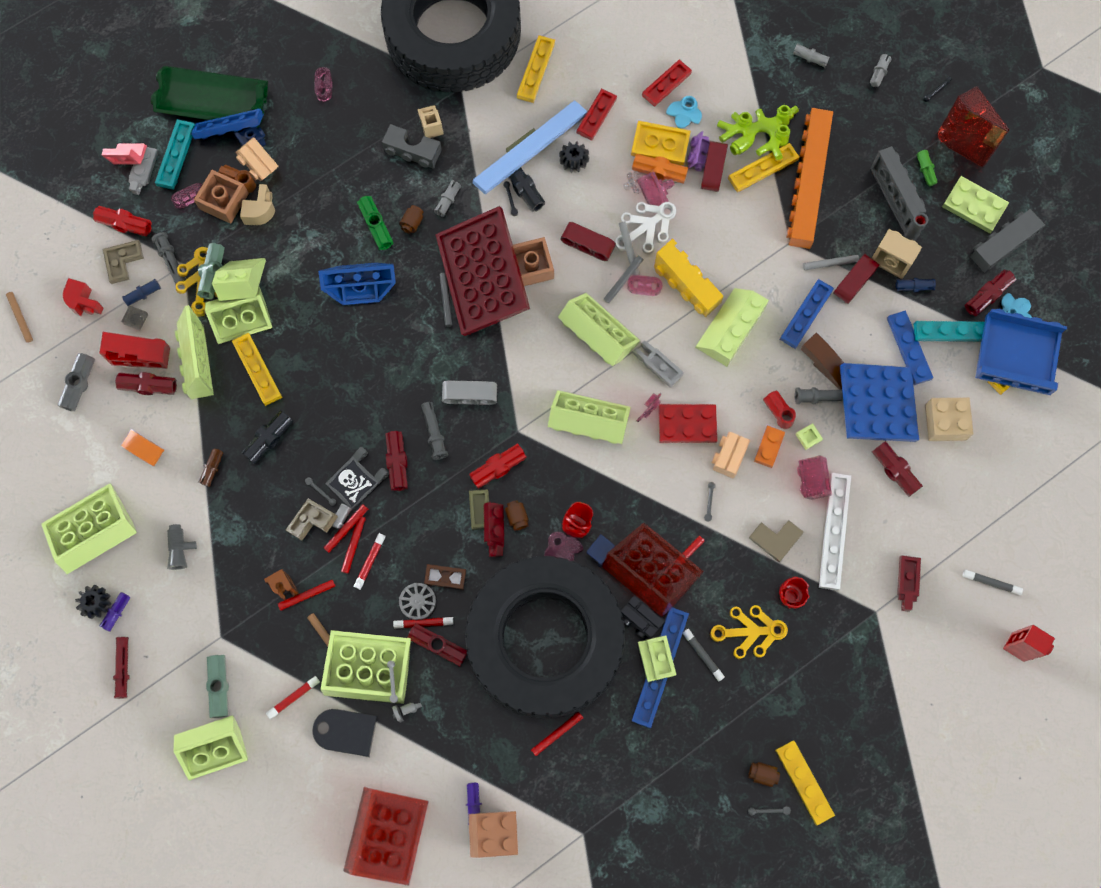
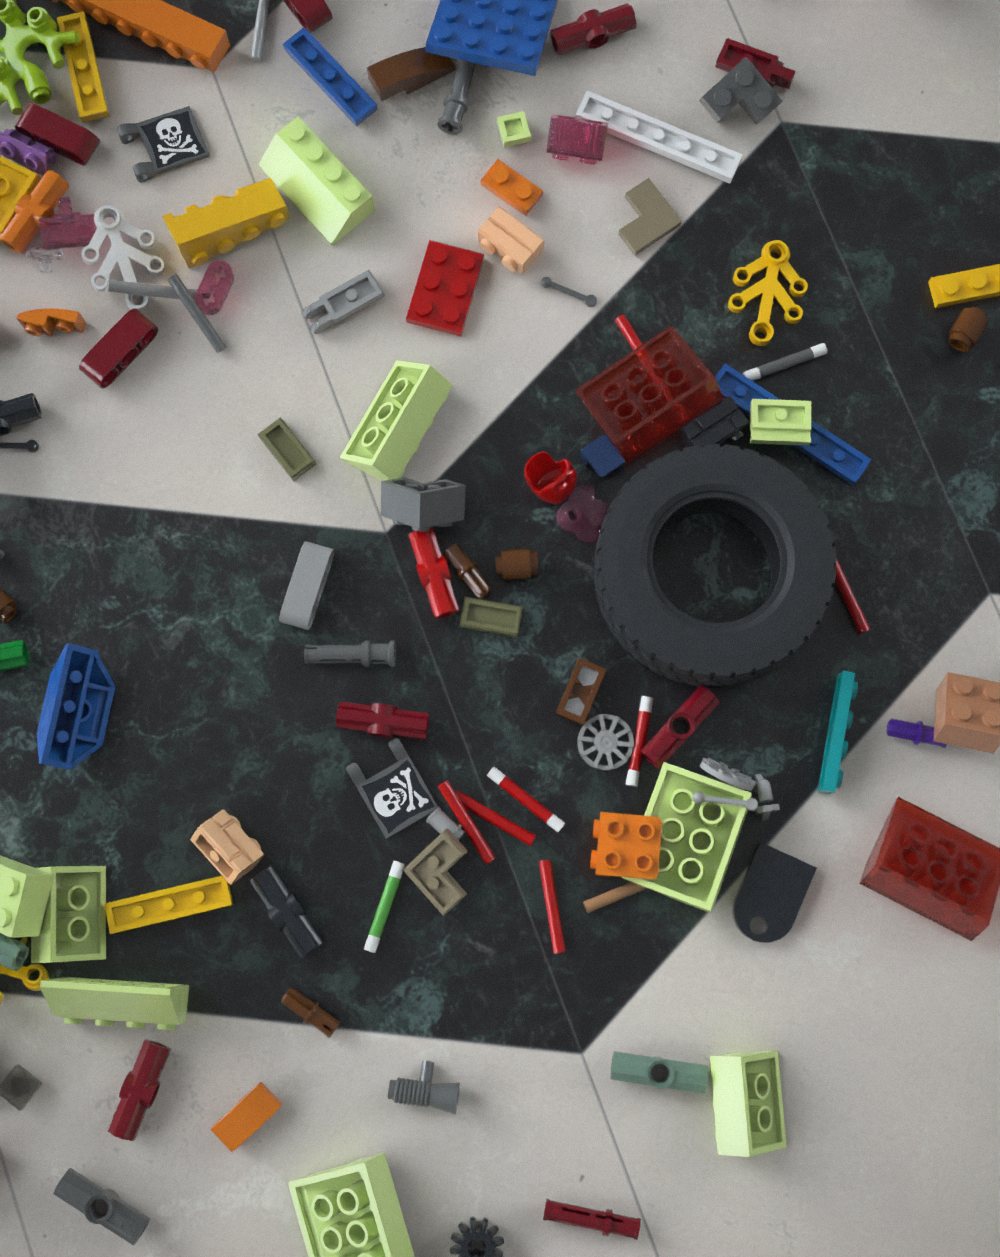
camera: 75 degrees left, 5 degrees up
red wedge [99,332,170,369] -> none
dark purple axle [99,592,130,632] -> none
dark orange hinge [264,569,299,600] -> none
red bar [266,676,320,719] -> none
dark grey hinge [305,477,336,506] -> none
dark red plate [436,206,530,336] -> none
dark grey bar [439,273,452,327] -> none
dark red hinge [484,502,504,558] -> none
nougat brick [513,237,554,286] -> none
yellowish green slope [558,293,640,366] -> none
clear pink plate [636,393,661,422] -> none
red piece [763,390,796,429] -> none
red hair [779,577,810,609] -> none
none -> orange slope [17,308,86,337]
none -> flag [117,106,210,183]
none -> light nougat brick [190,809,264,885]
none -> olive tile [257,417,316,482]
none -> bright green bar [364,861,405,953]
none -> dark grey brick [381,477,465,531]
none -> reddish brown axle [443,543,491,598]
none -> orange bracket [590,812,662,879]
none -> dark grey brick [699,57,783,125]
none -> light grey wheel [700,757,756,791]
none -> teal plate [817,671,858,794]

